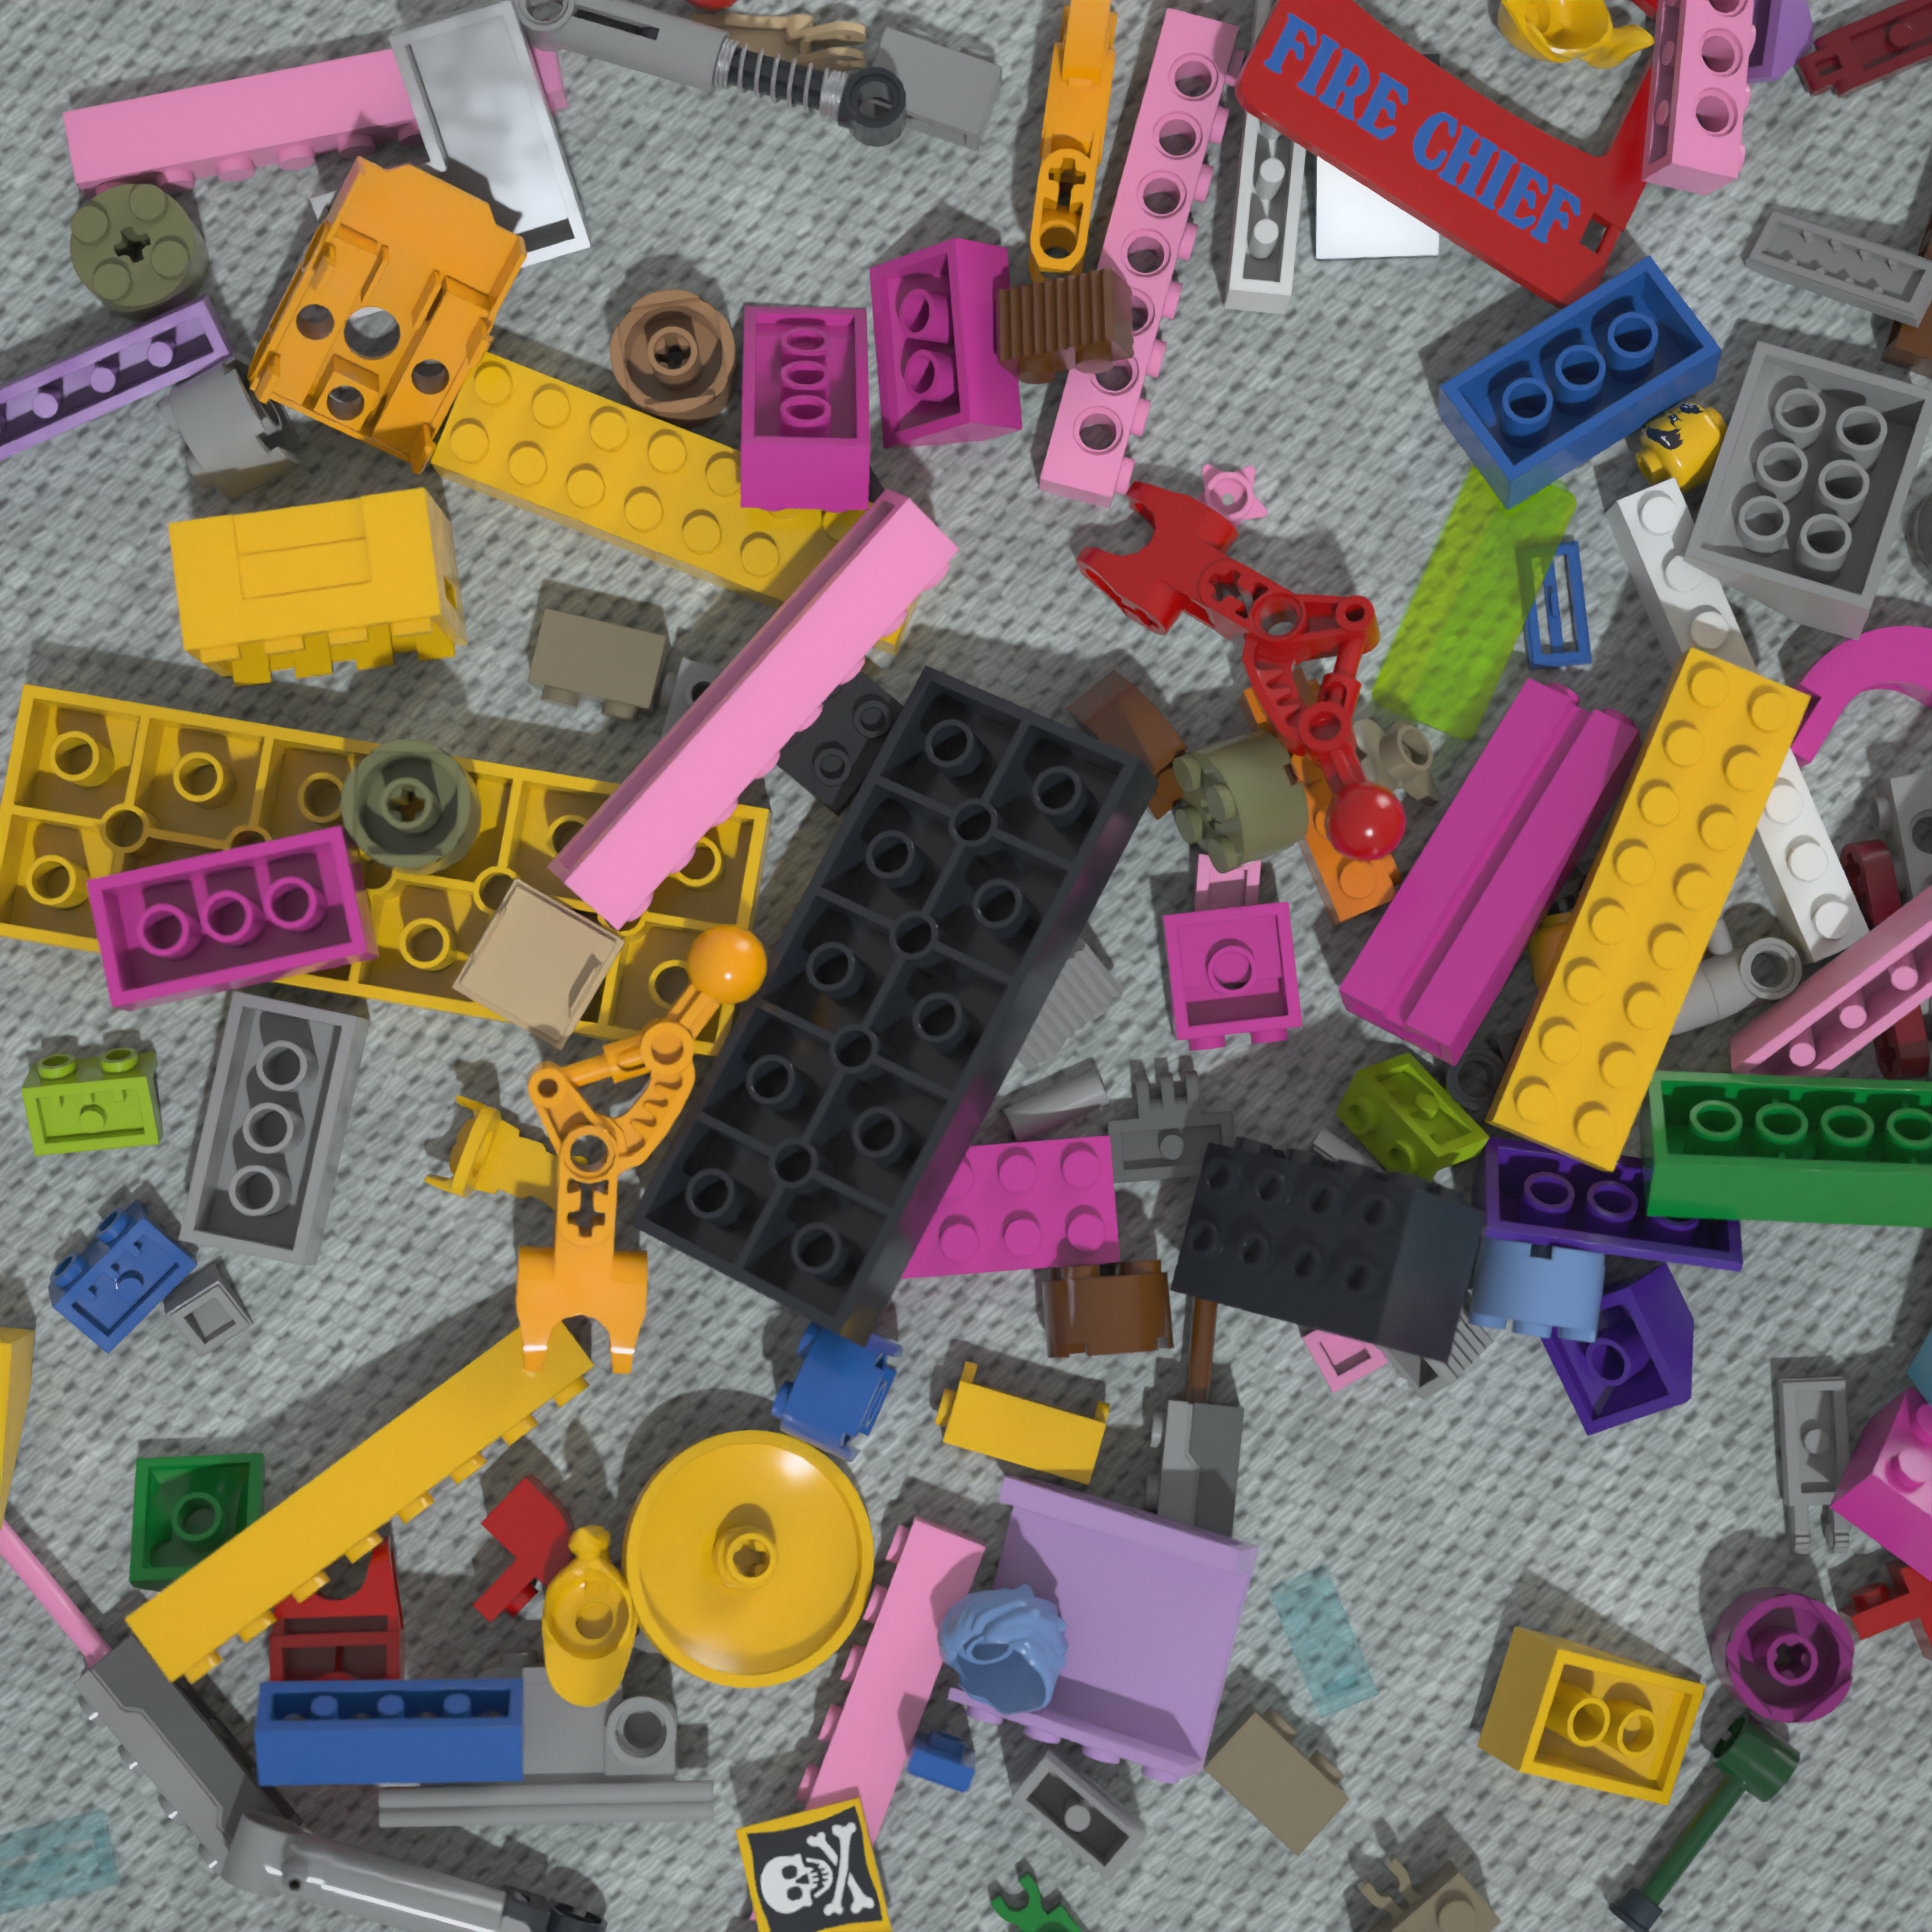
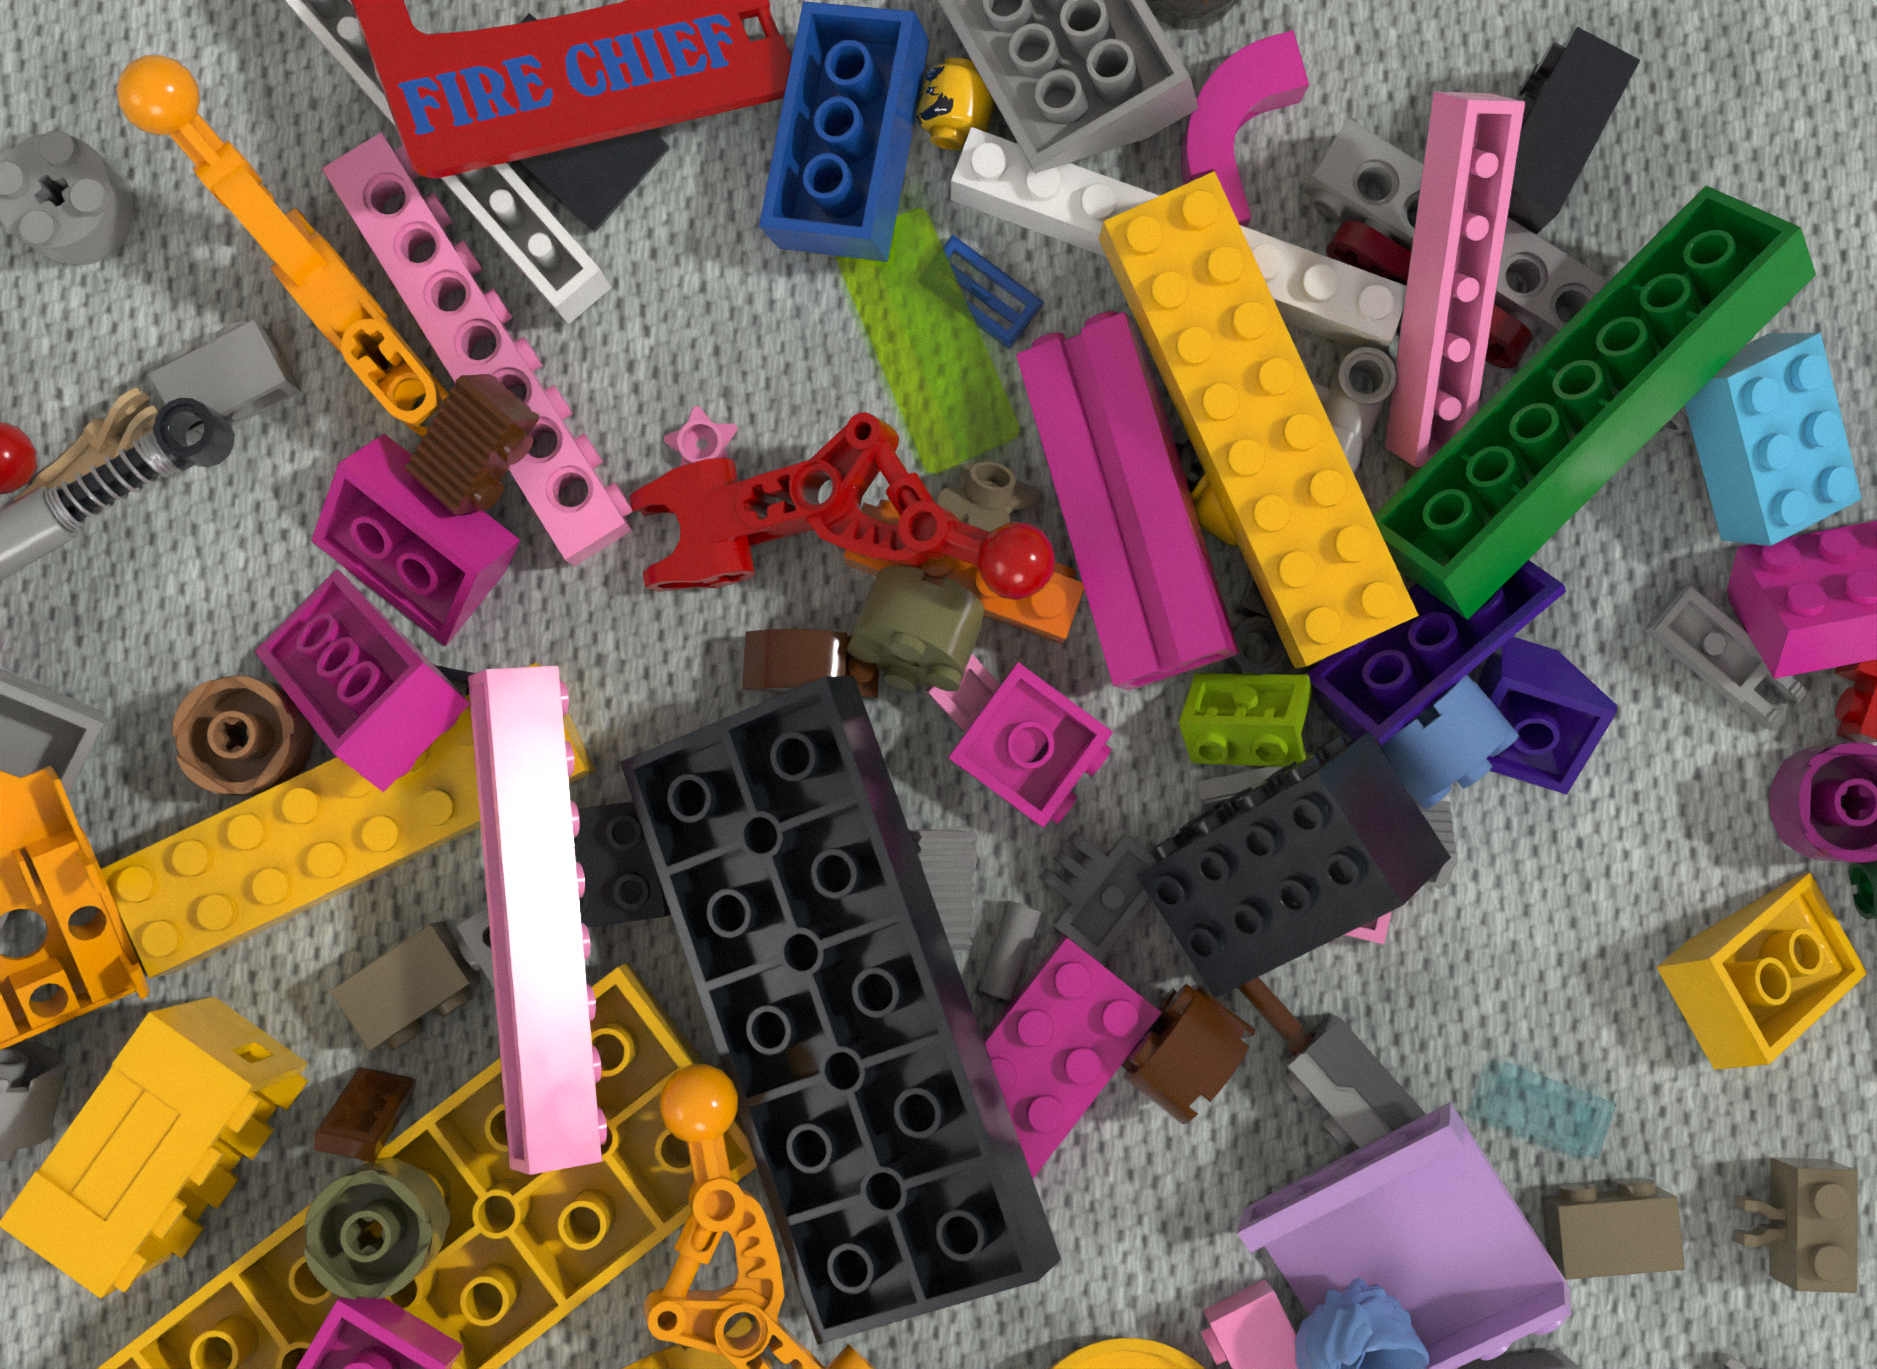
camera: 50 degrees left, 0 degrees up
tan piece [452,878,626,1051] -> none
blue brick [770,1321,903,1462] -> none
yellow brick [934,1361,1110,1485] -> none
none -> reddish brown plate [314,1067,416,1162]

